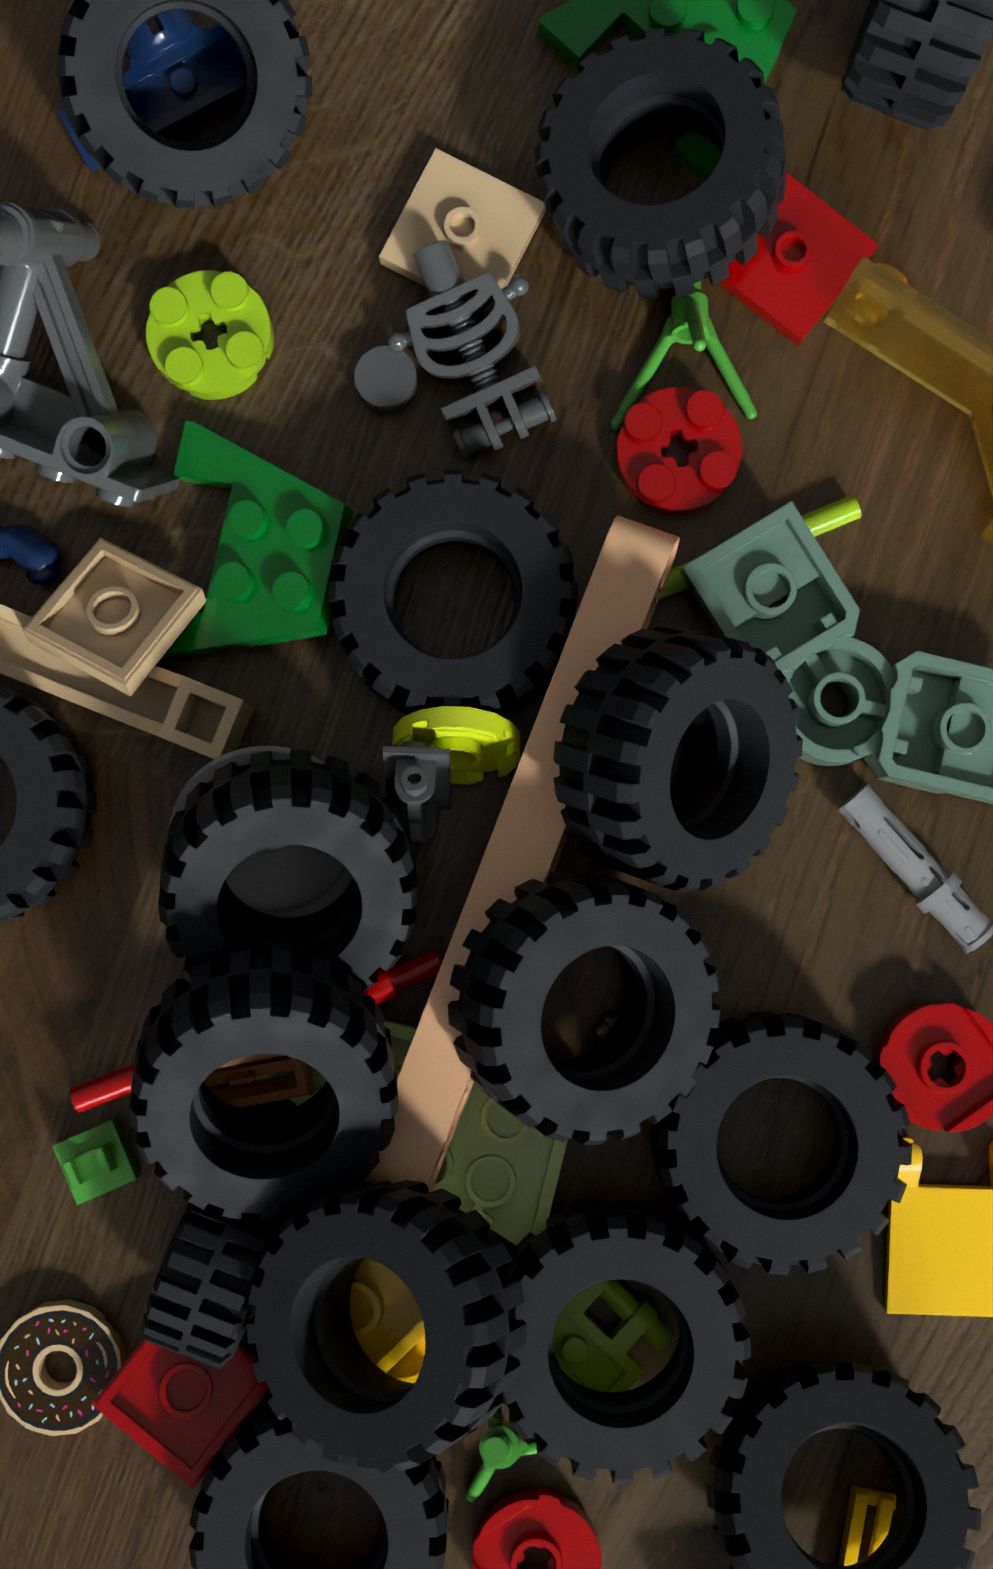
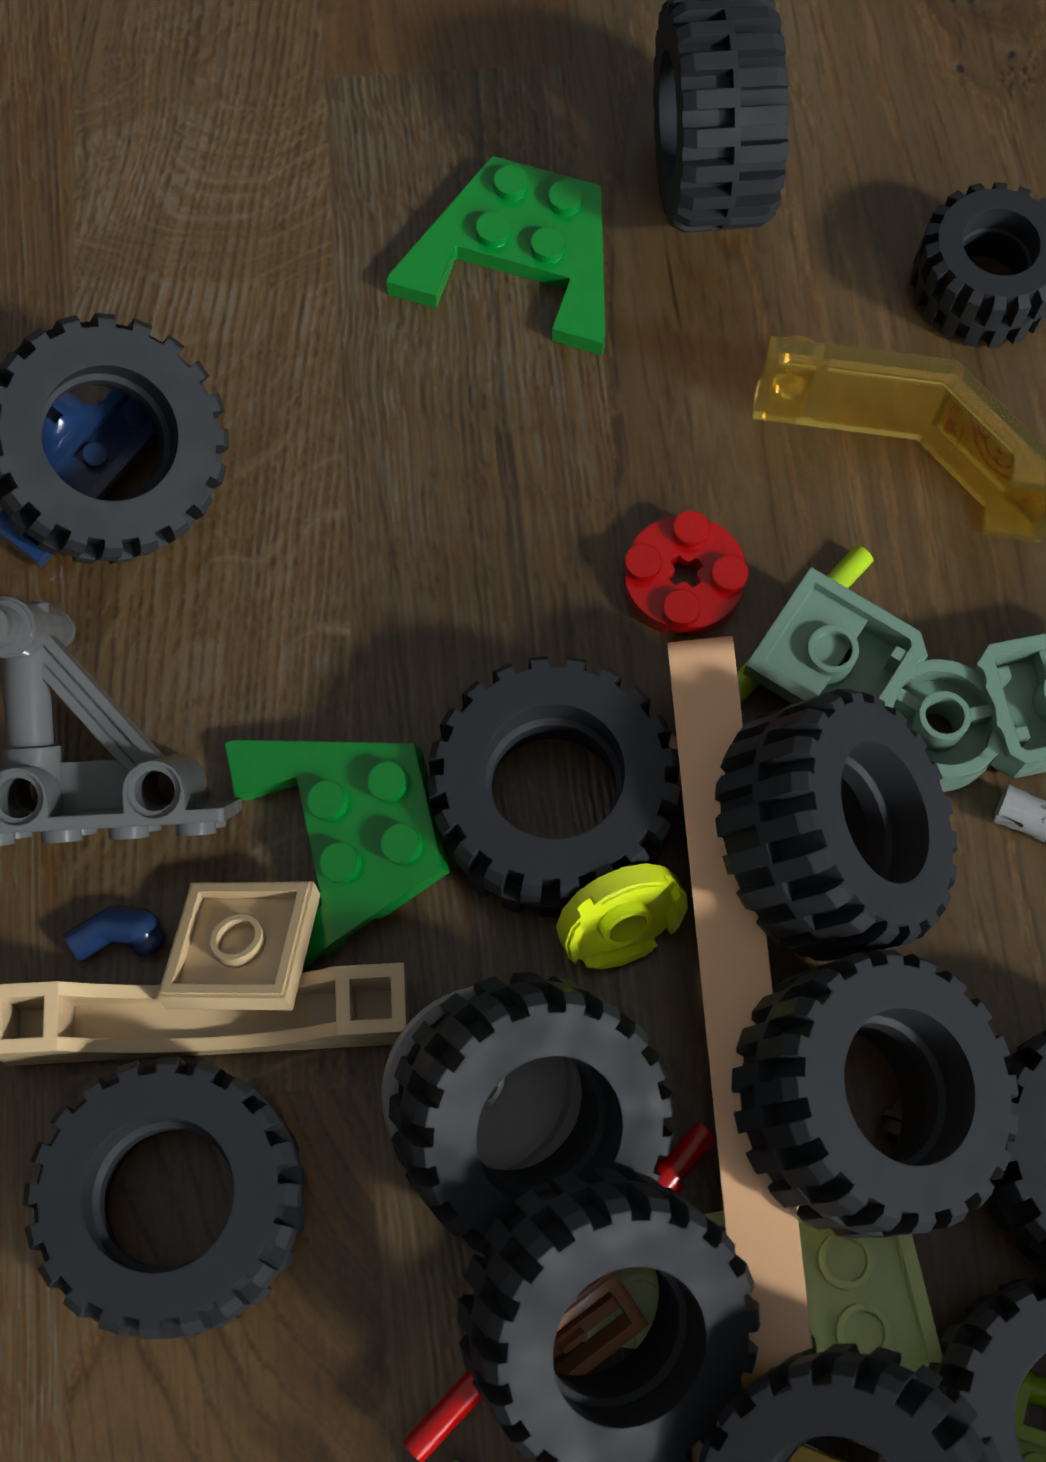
camera: 25 degrees left, 15 degrees down
lime plate [146,270,274,400] -> none
dark grey tile [354,345,418,413] -> none
tan plate [379,148,546,317] -> none
dark grey hinge [383,741,451,843] -> none
dark grey torso [387,240,557,461] -> none
black tyre [535,28,786,299] -> none
bright green plant [610,281,757,431] -> none
red plate [718,172,879,346] -> none

